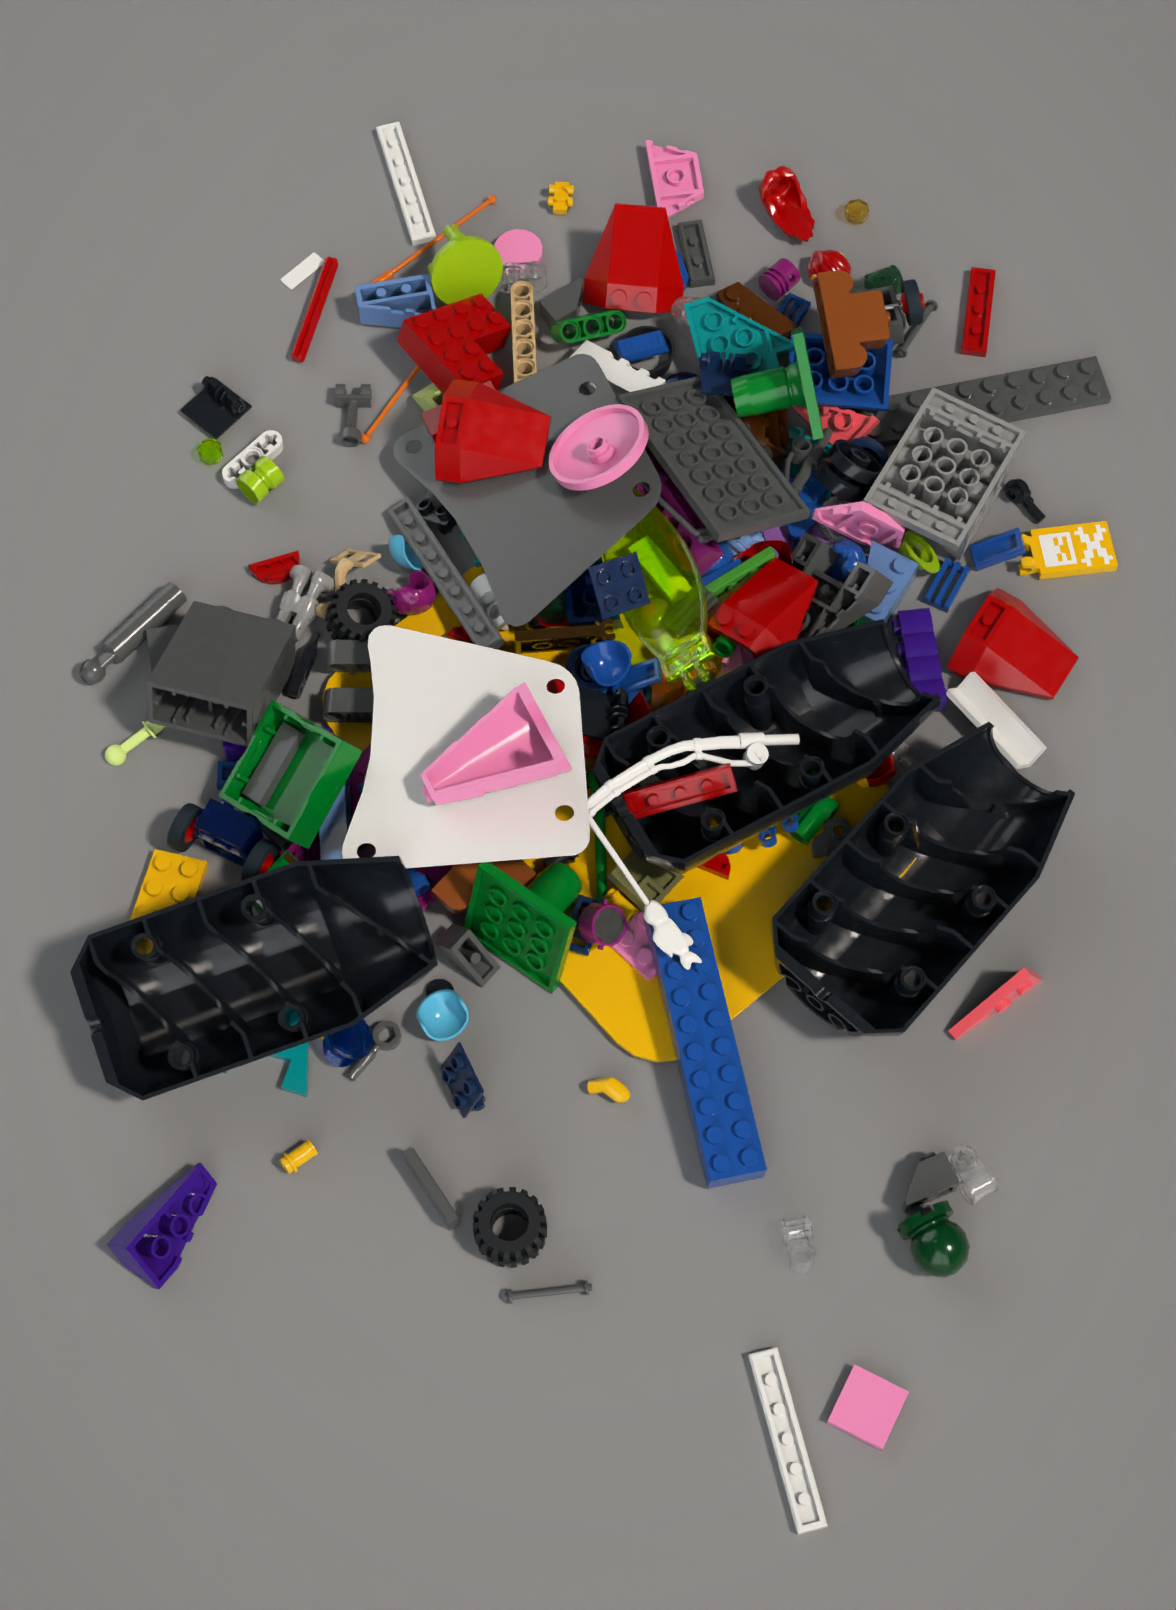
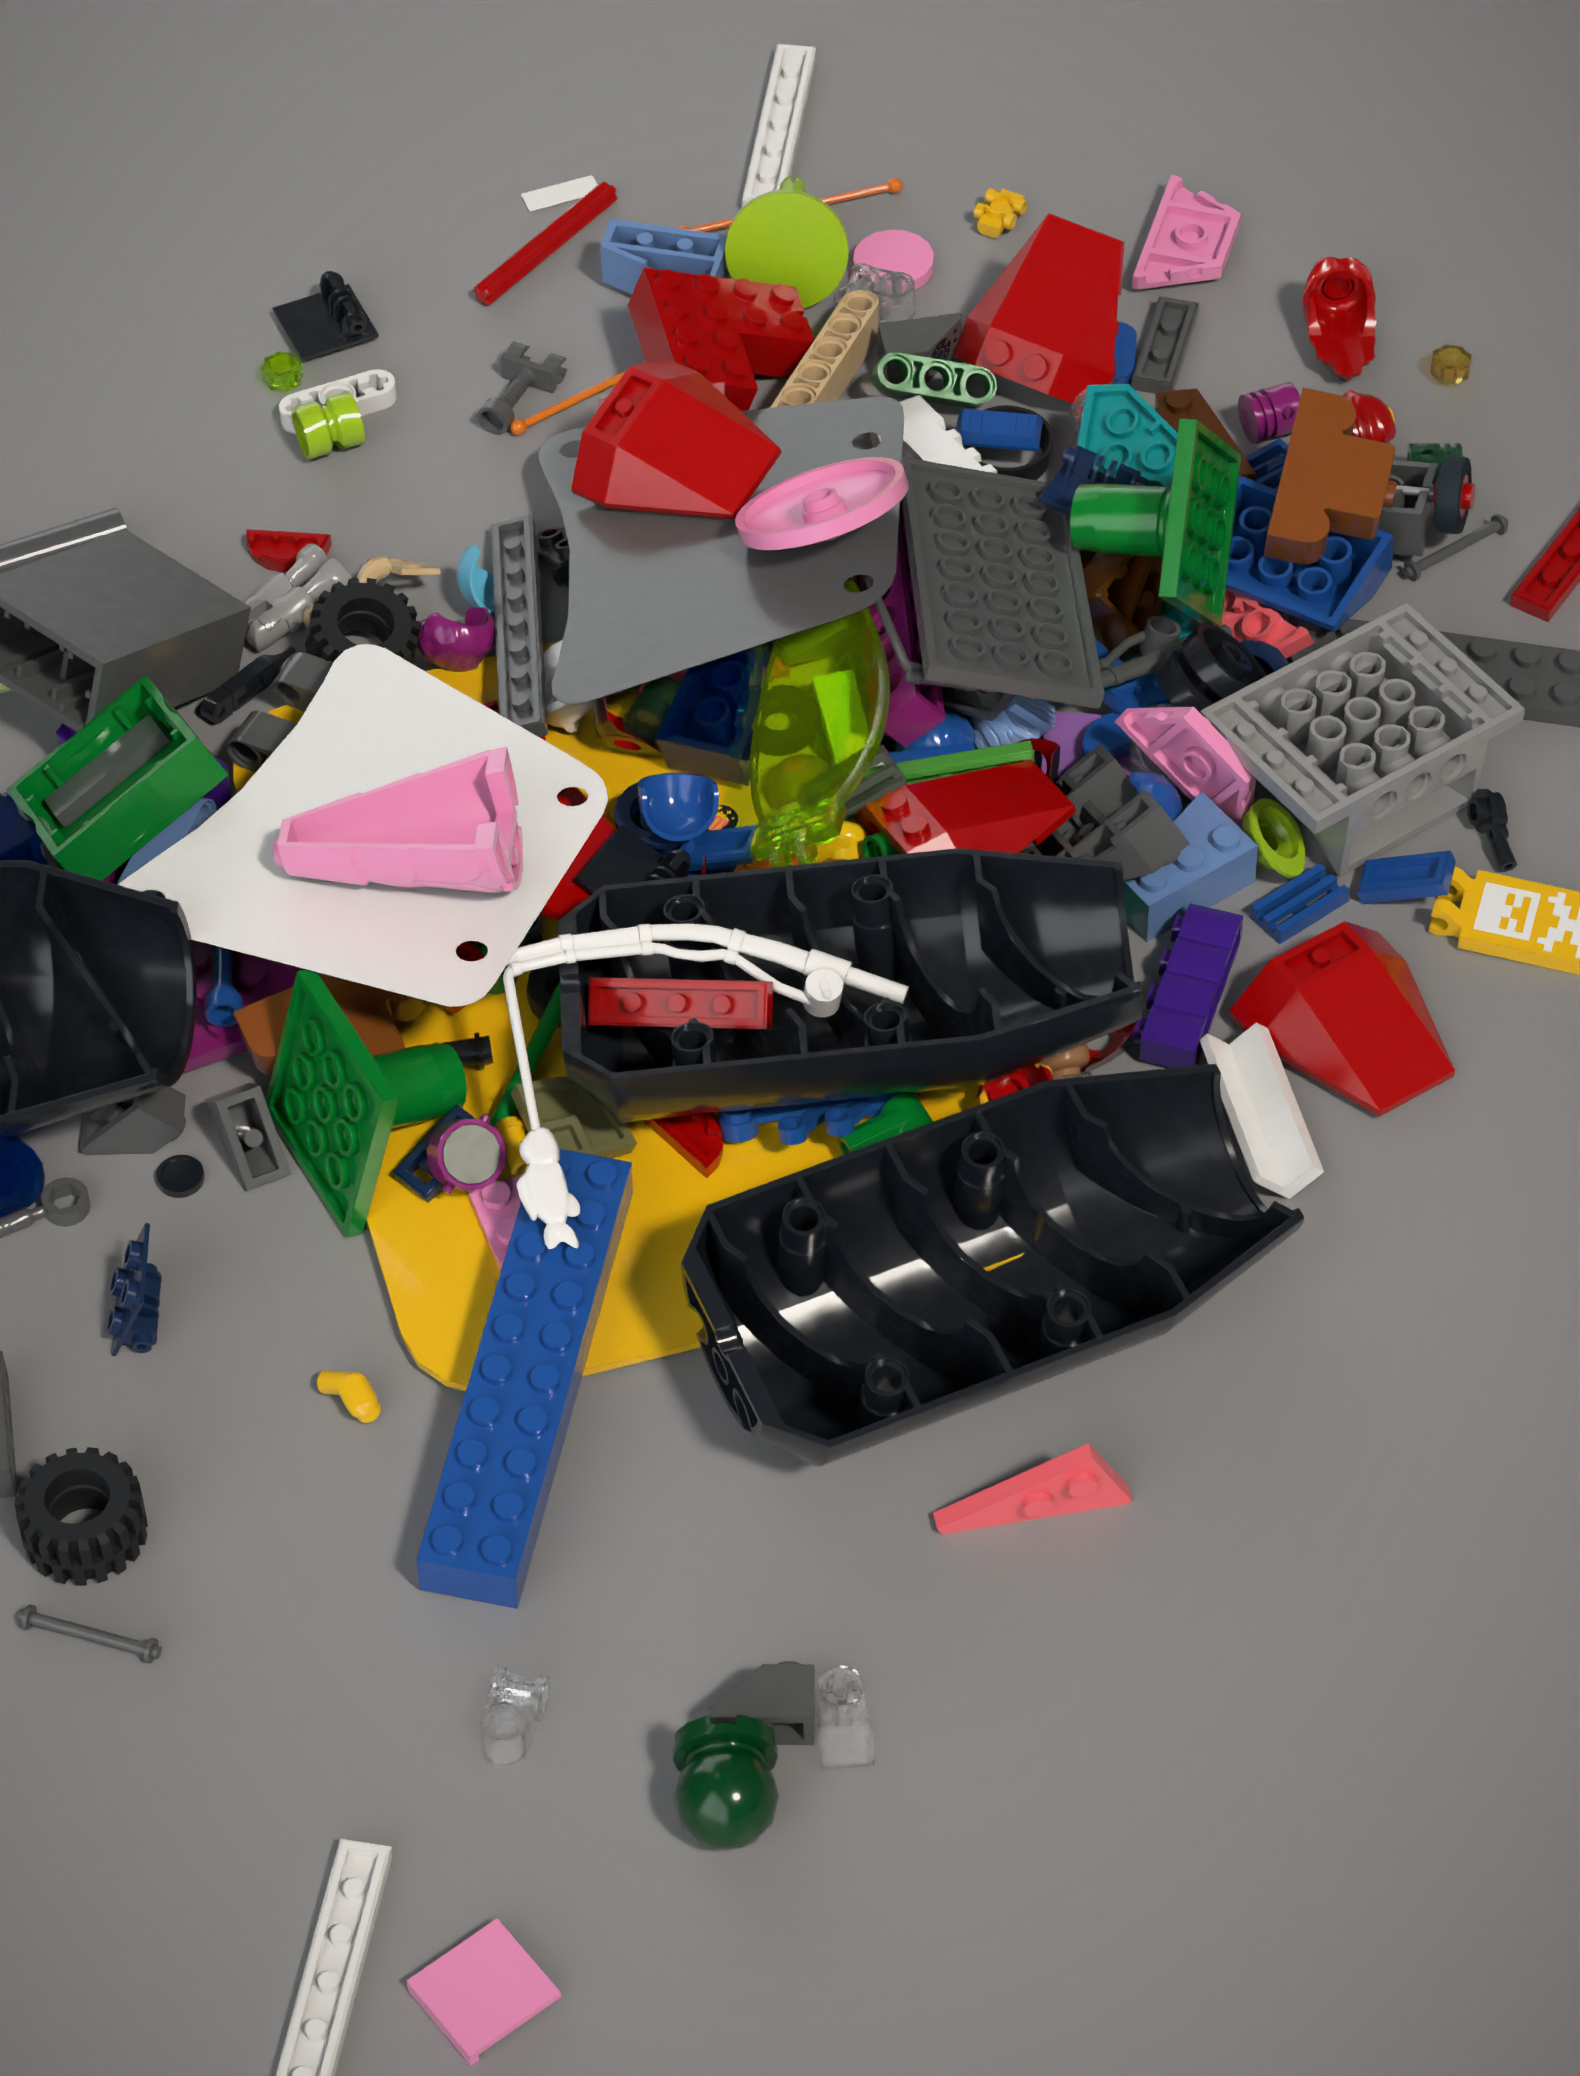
camera: 25 degrees right, 15 degrees down
medium azure helmet [416,989,469,1041] -> none
dark brown tile [515,619,615,654] -> none
dark blue hinge [585,552,650,620] -> none

